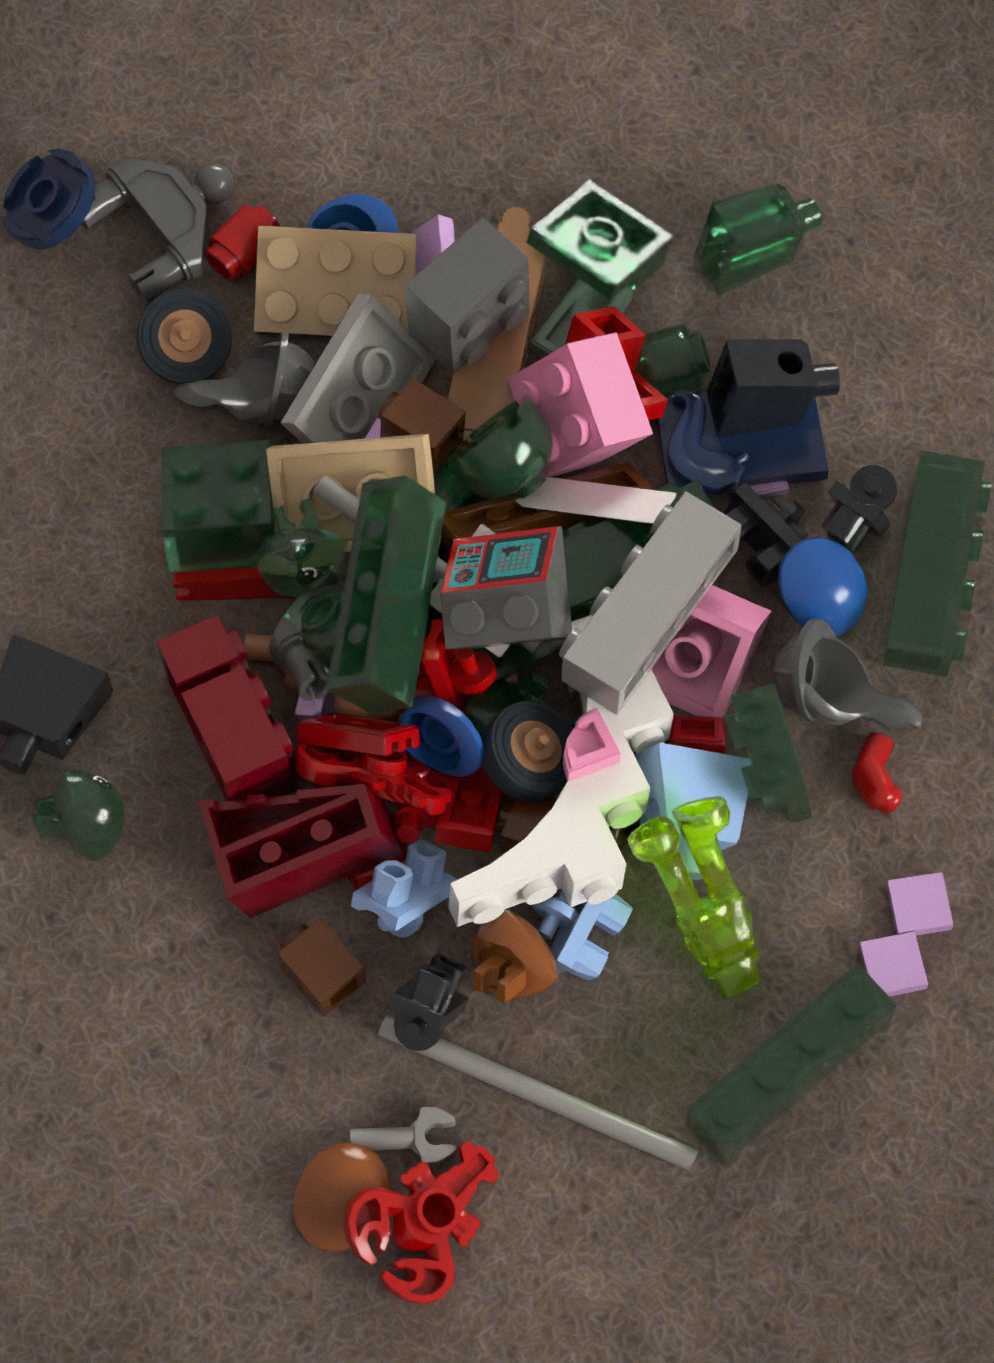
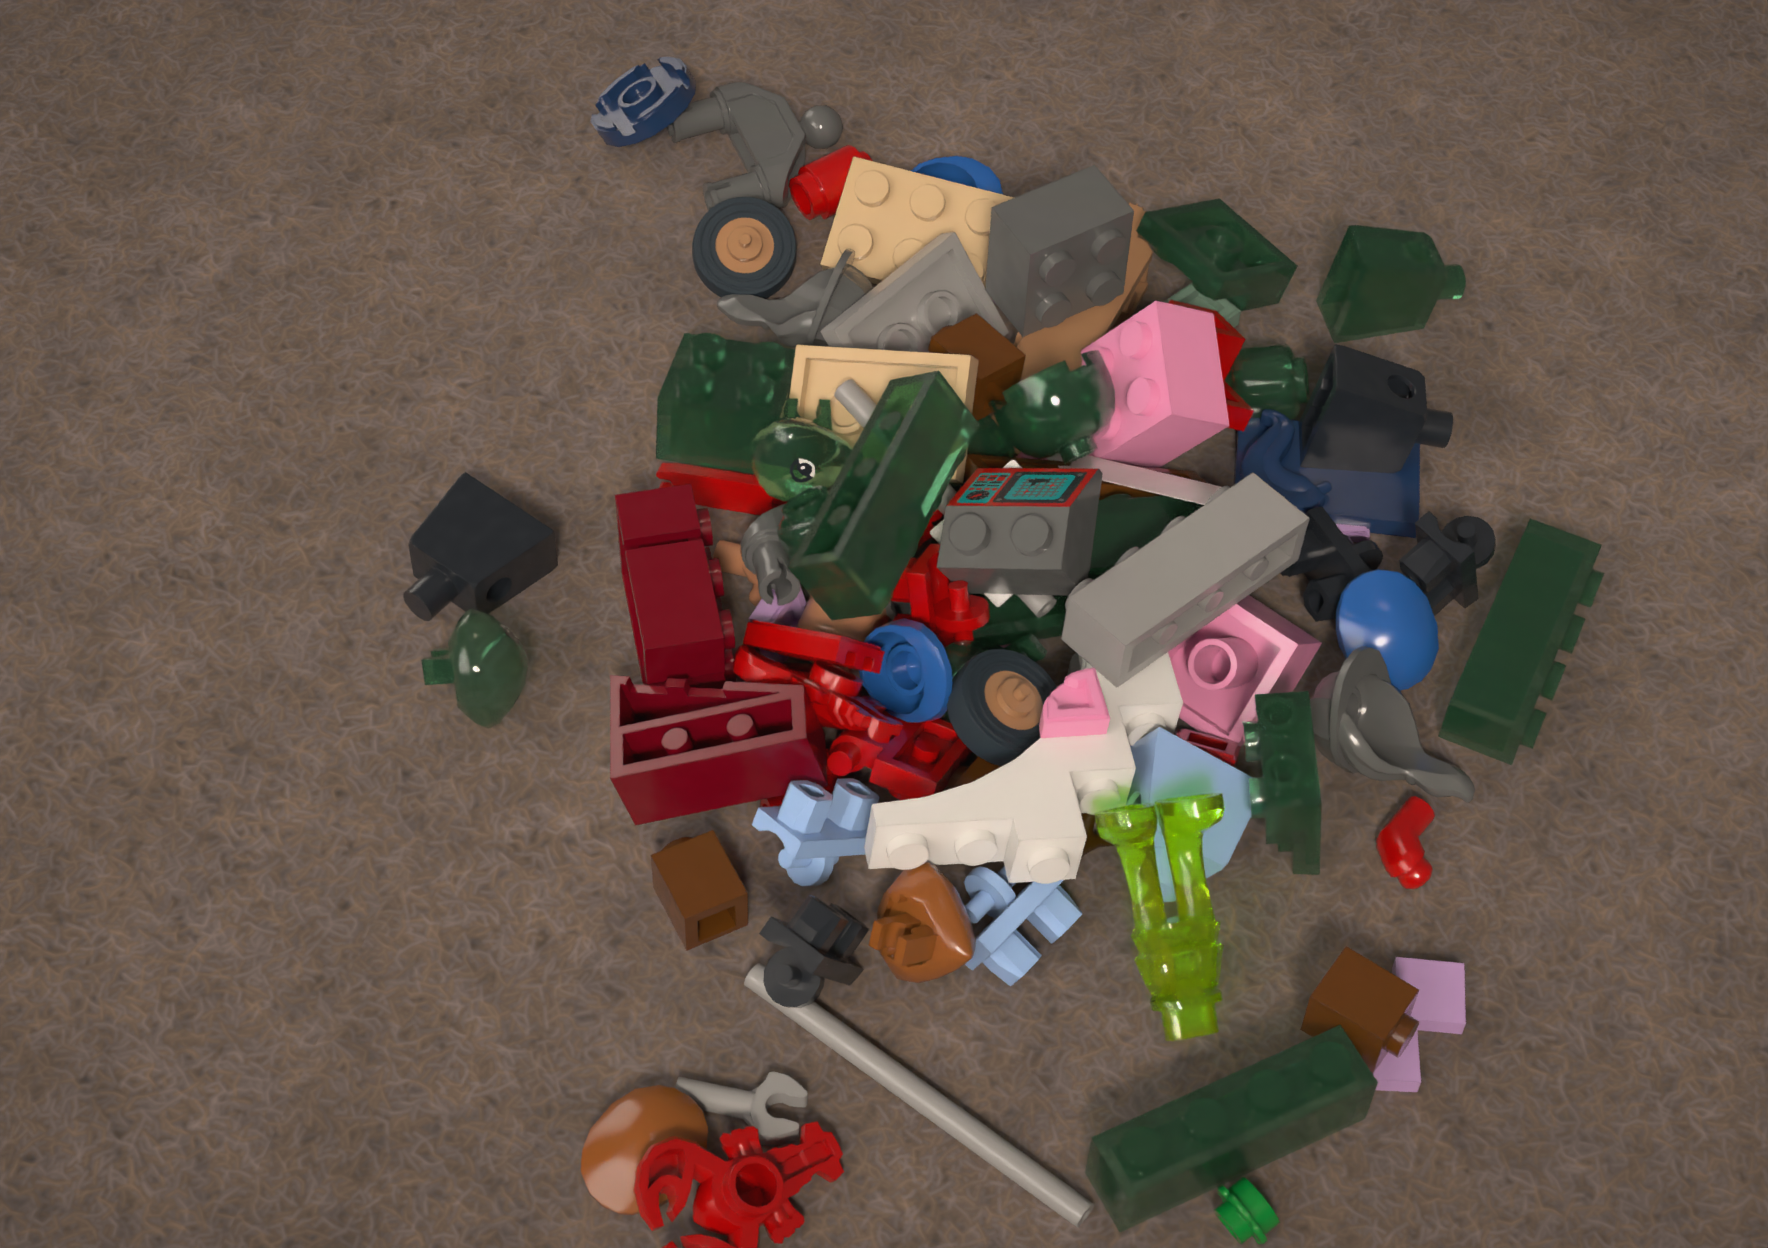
camera: 10 degrees right, 15 degrees down
none -> green plate [1214,1177,1280,1245]
none -> reddish brown brick [1300,946,1419,1074]

